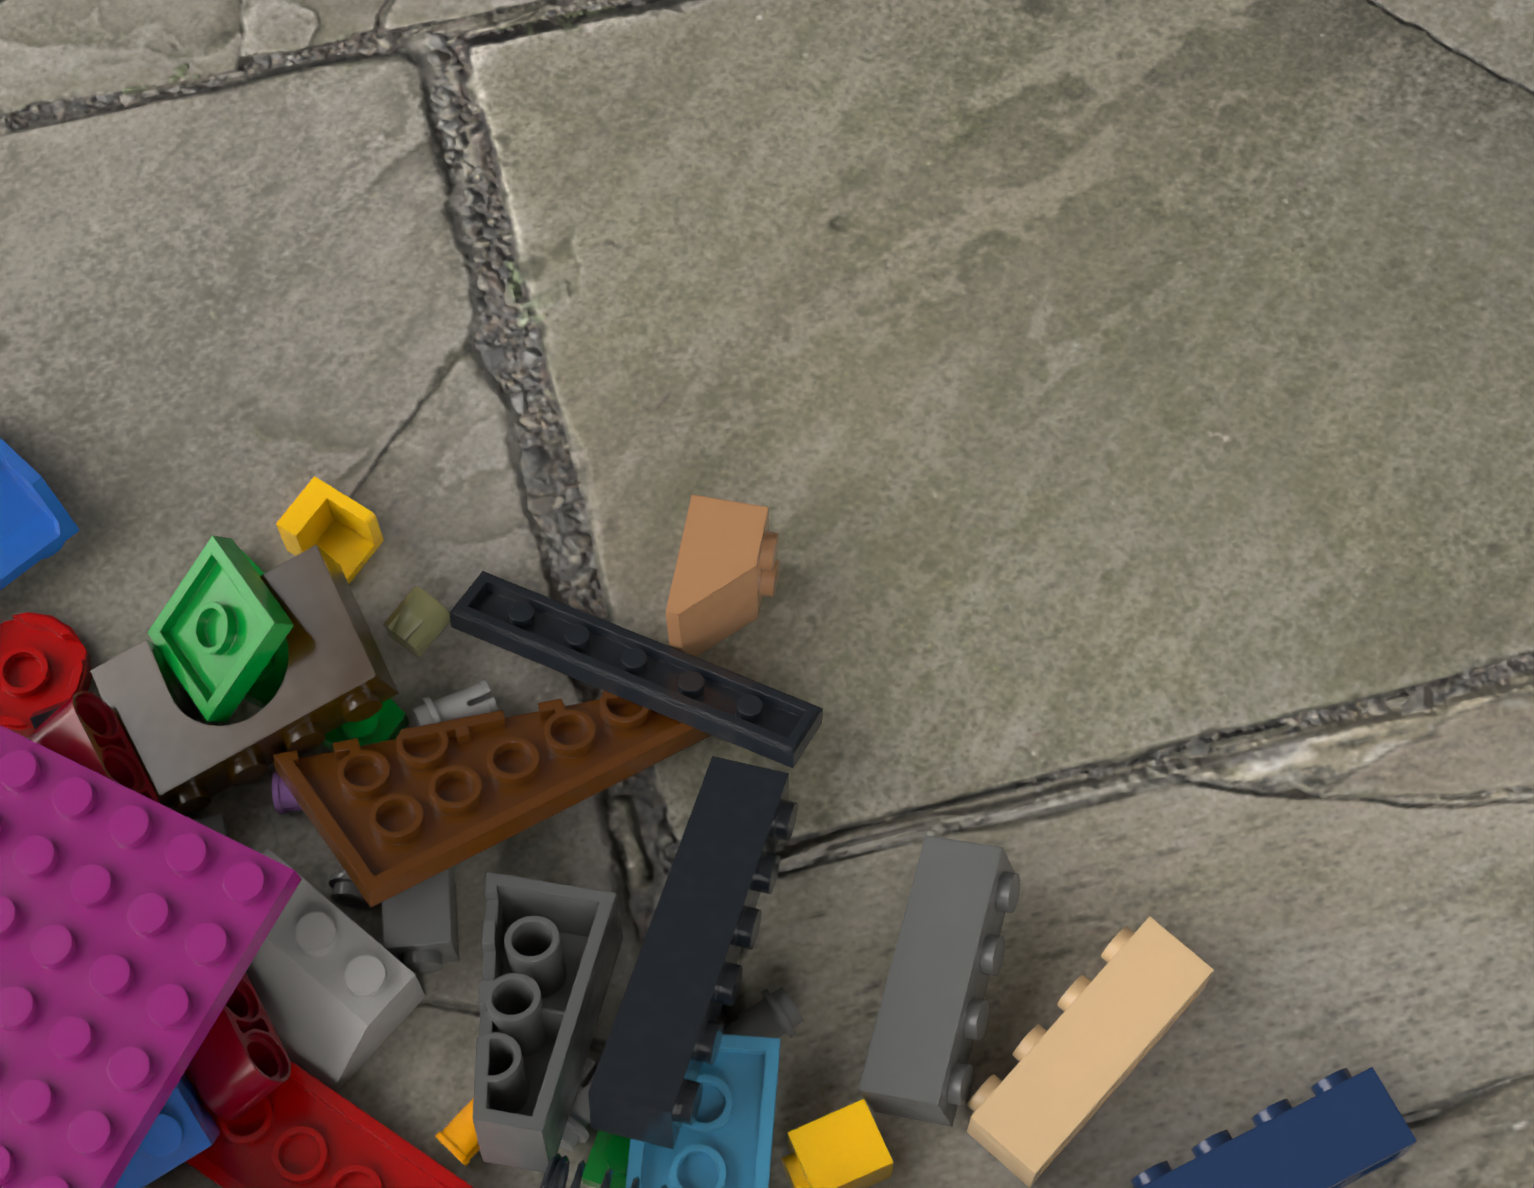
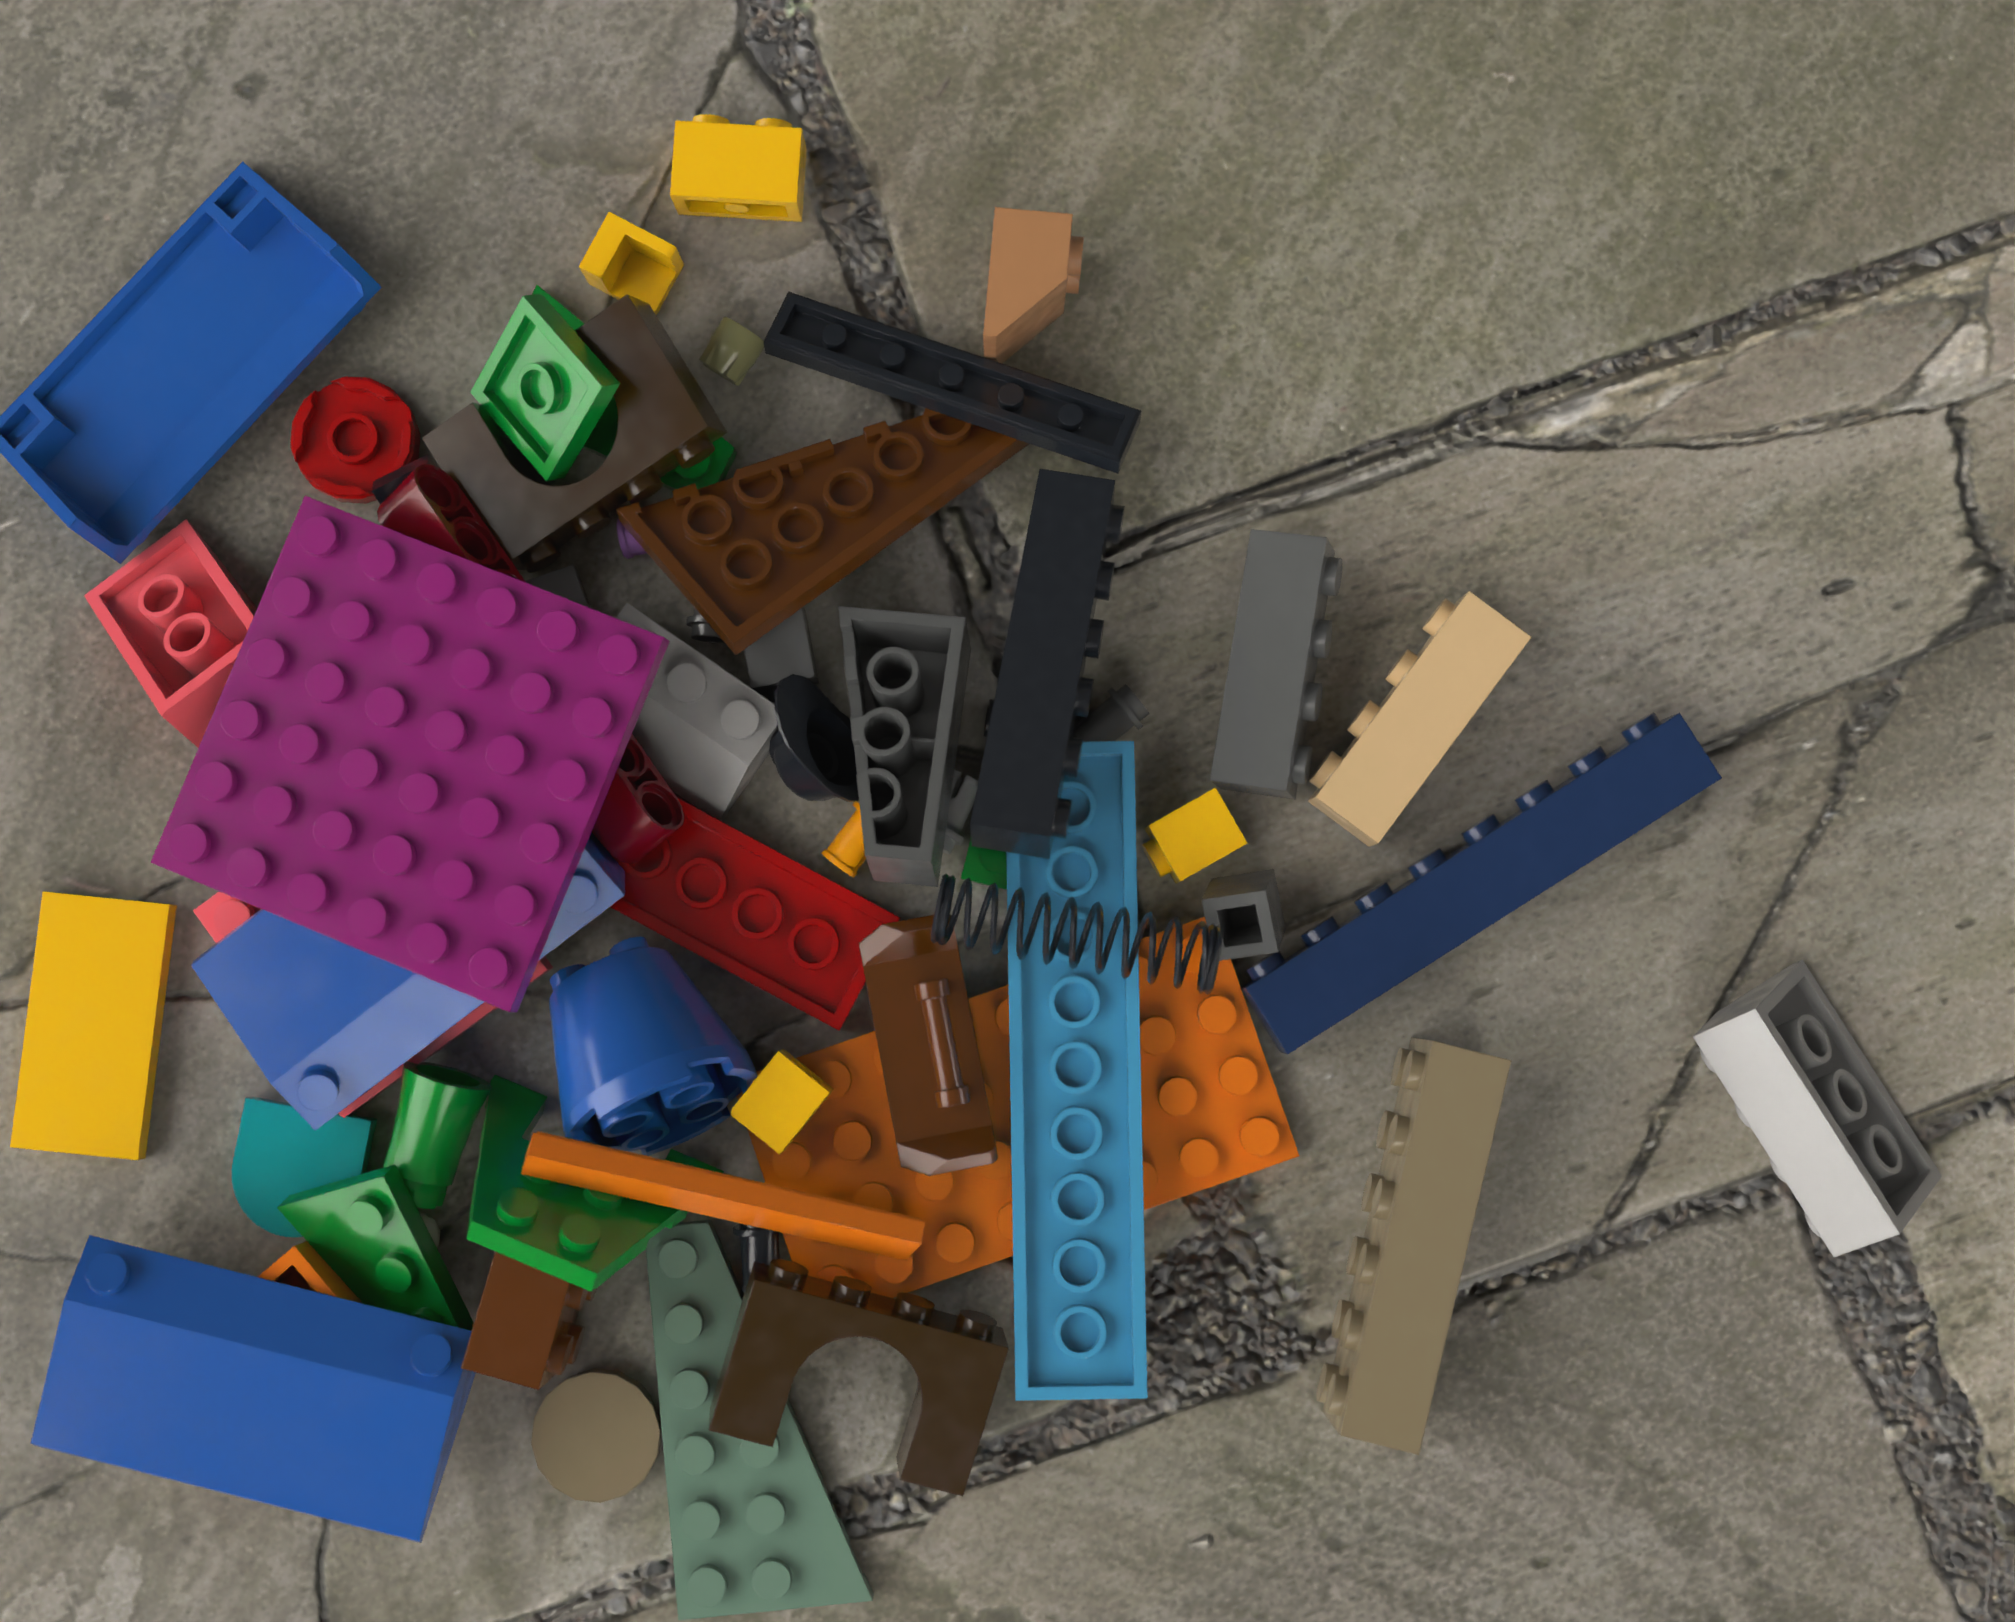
camera: 10 degrees left, 20 degrees up
light grey pin [412,679,498,726] -> none
none -> yellow brick [670,114,807,222]
none -> black piece [769,674,859,802]

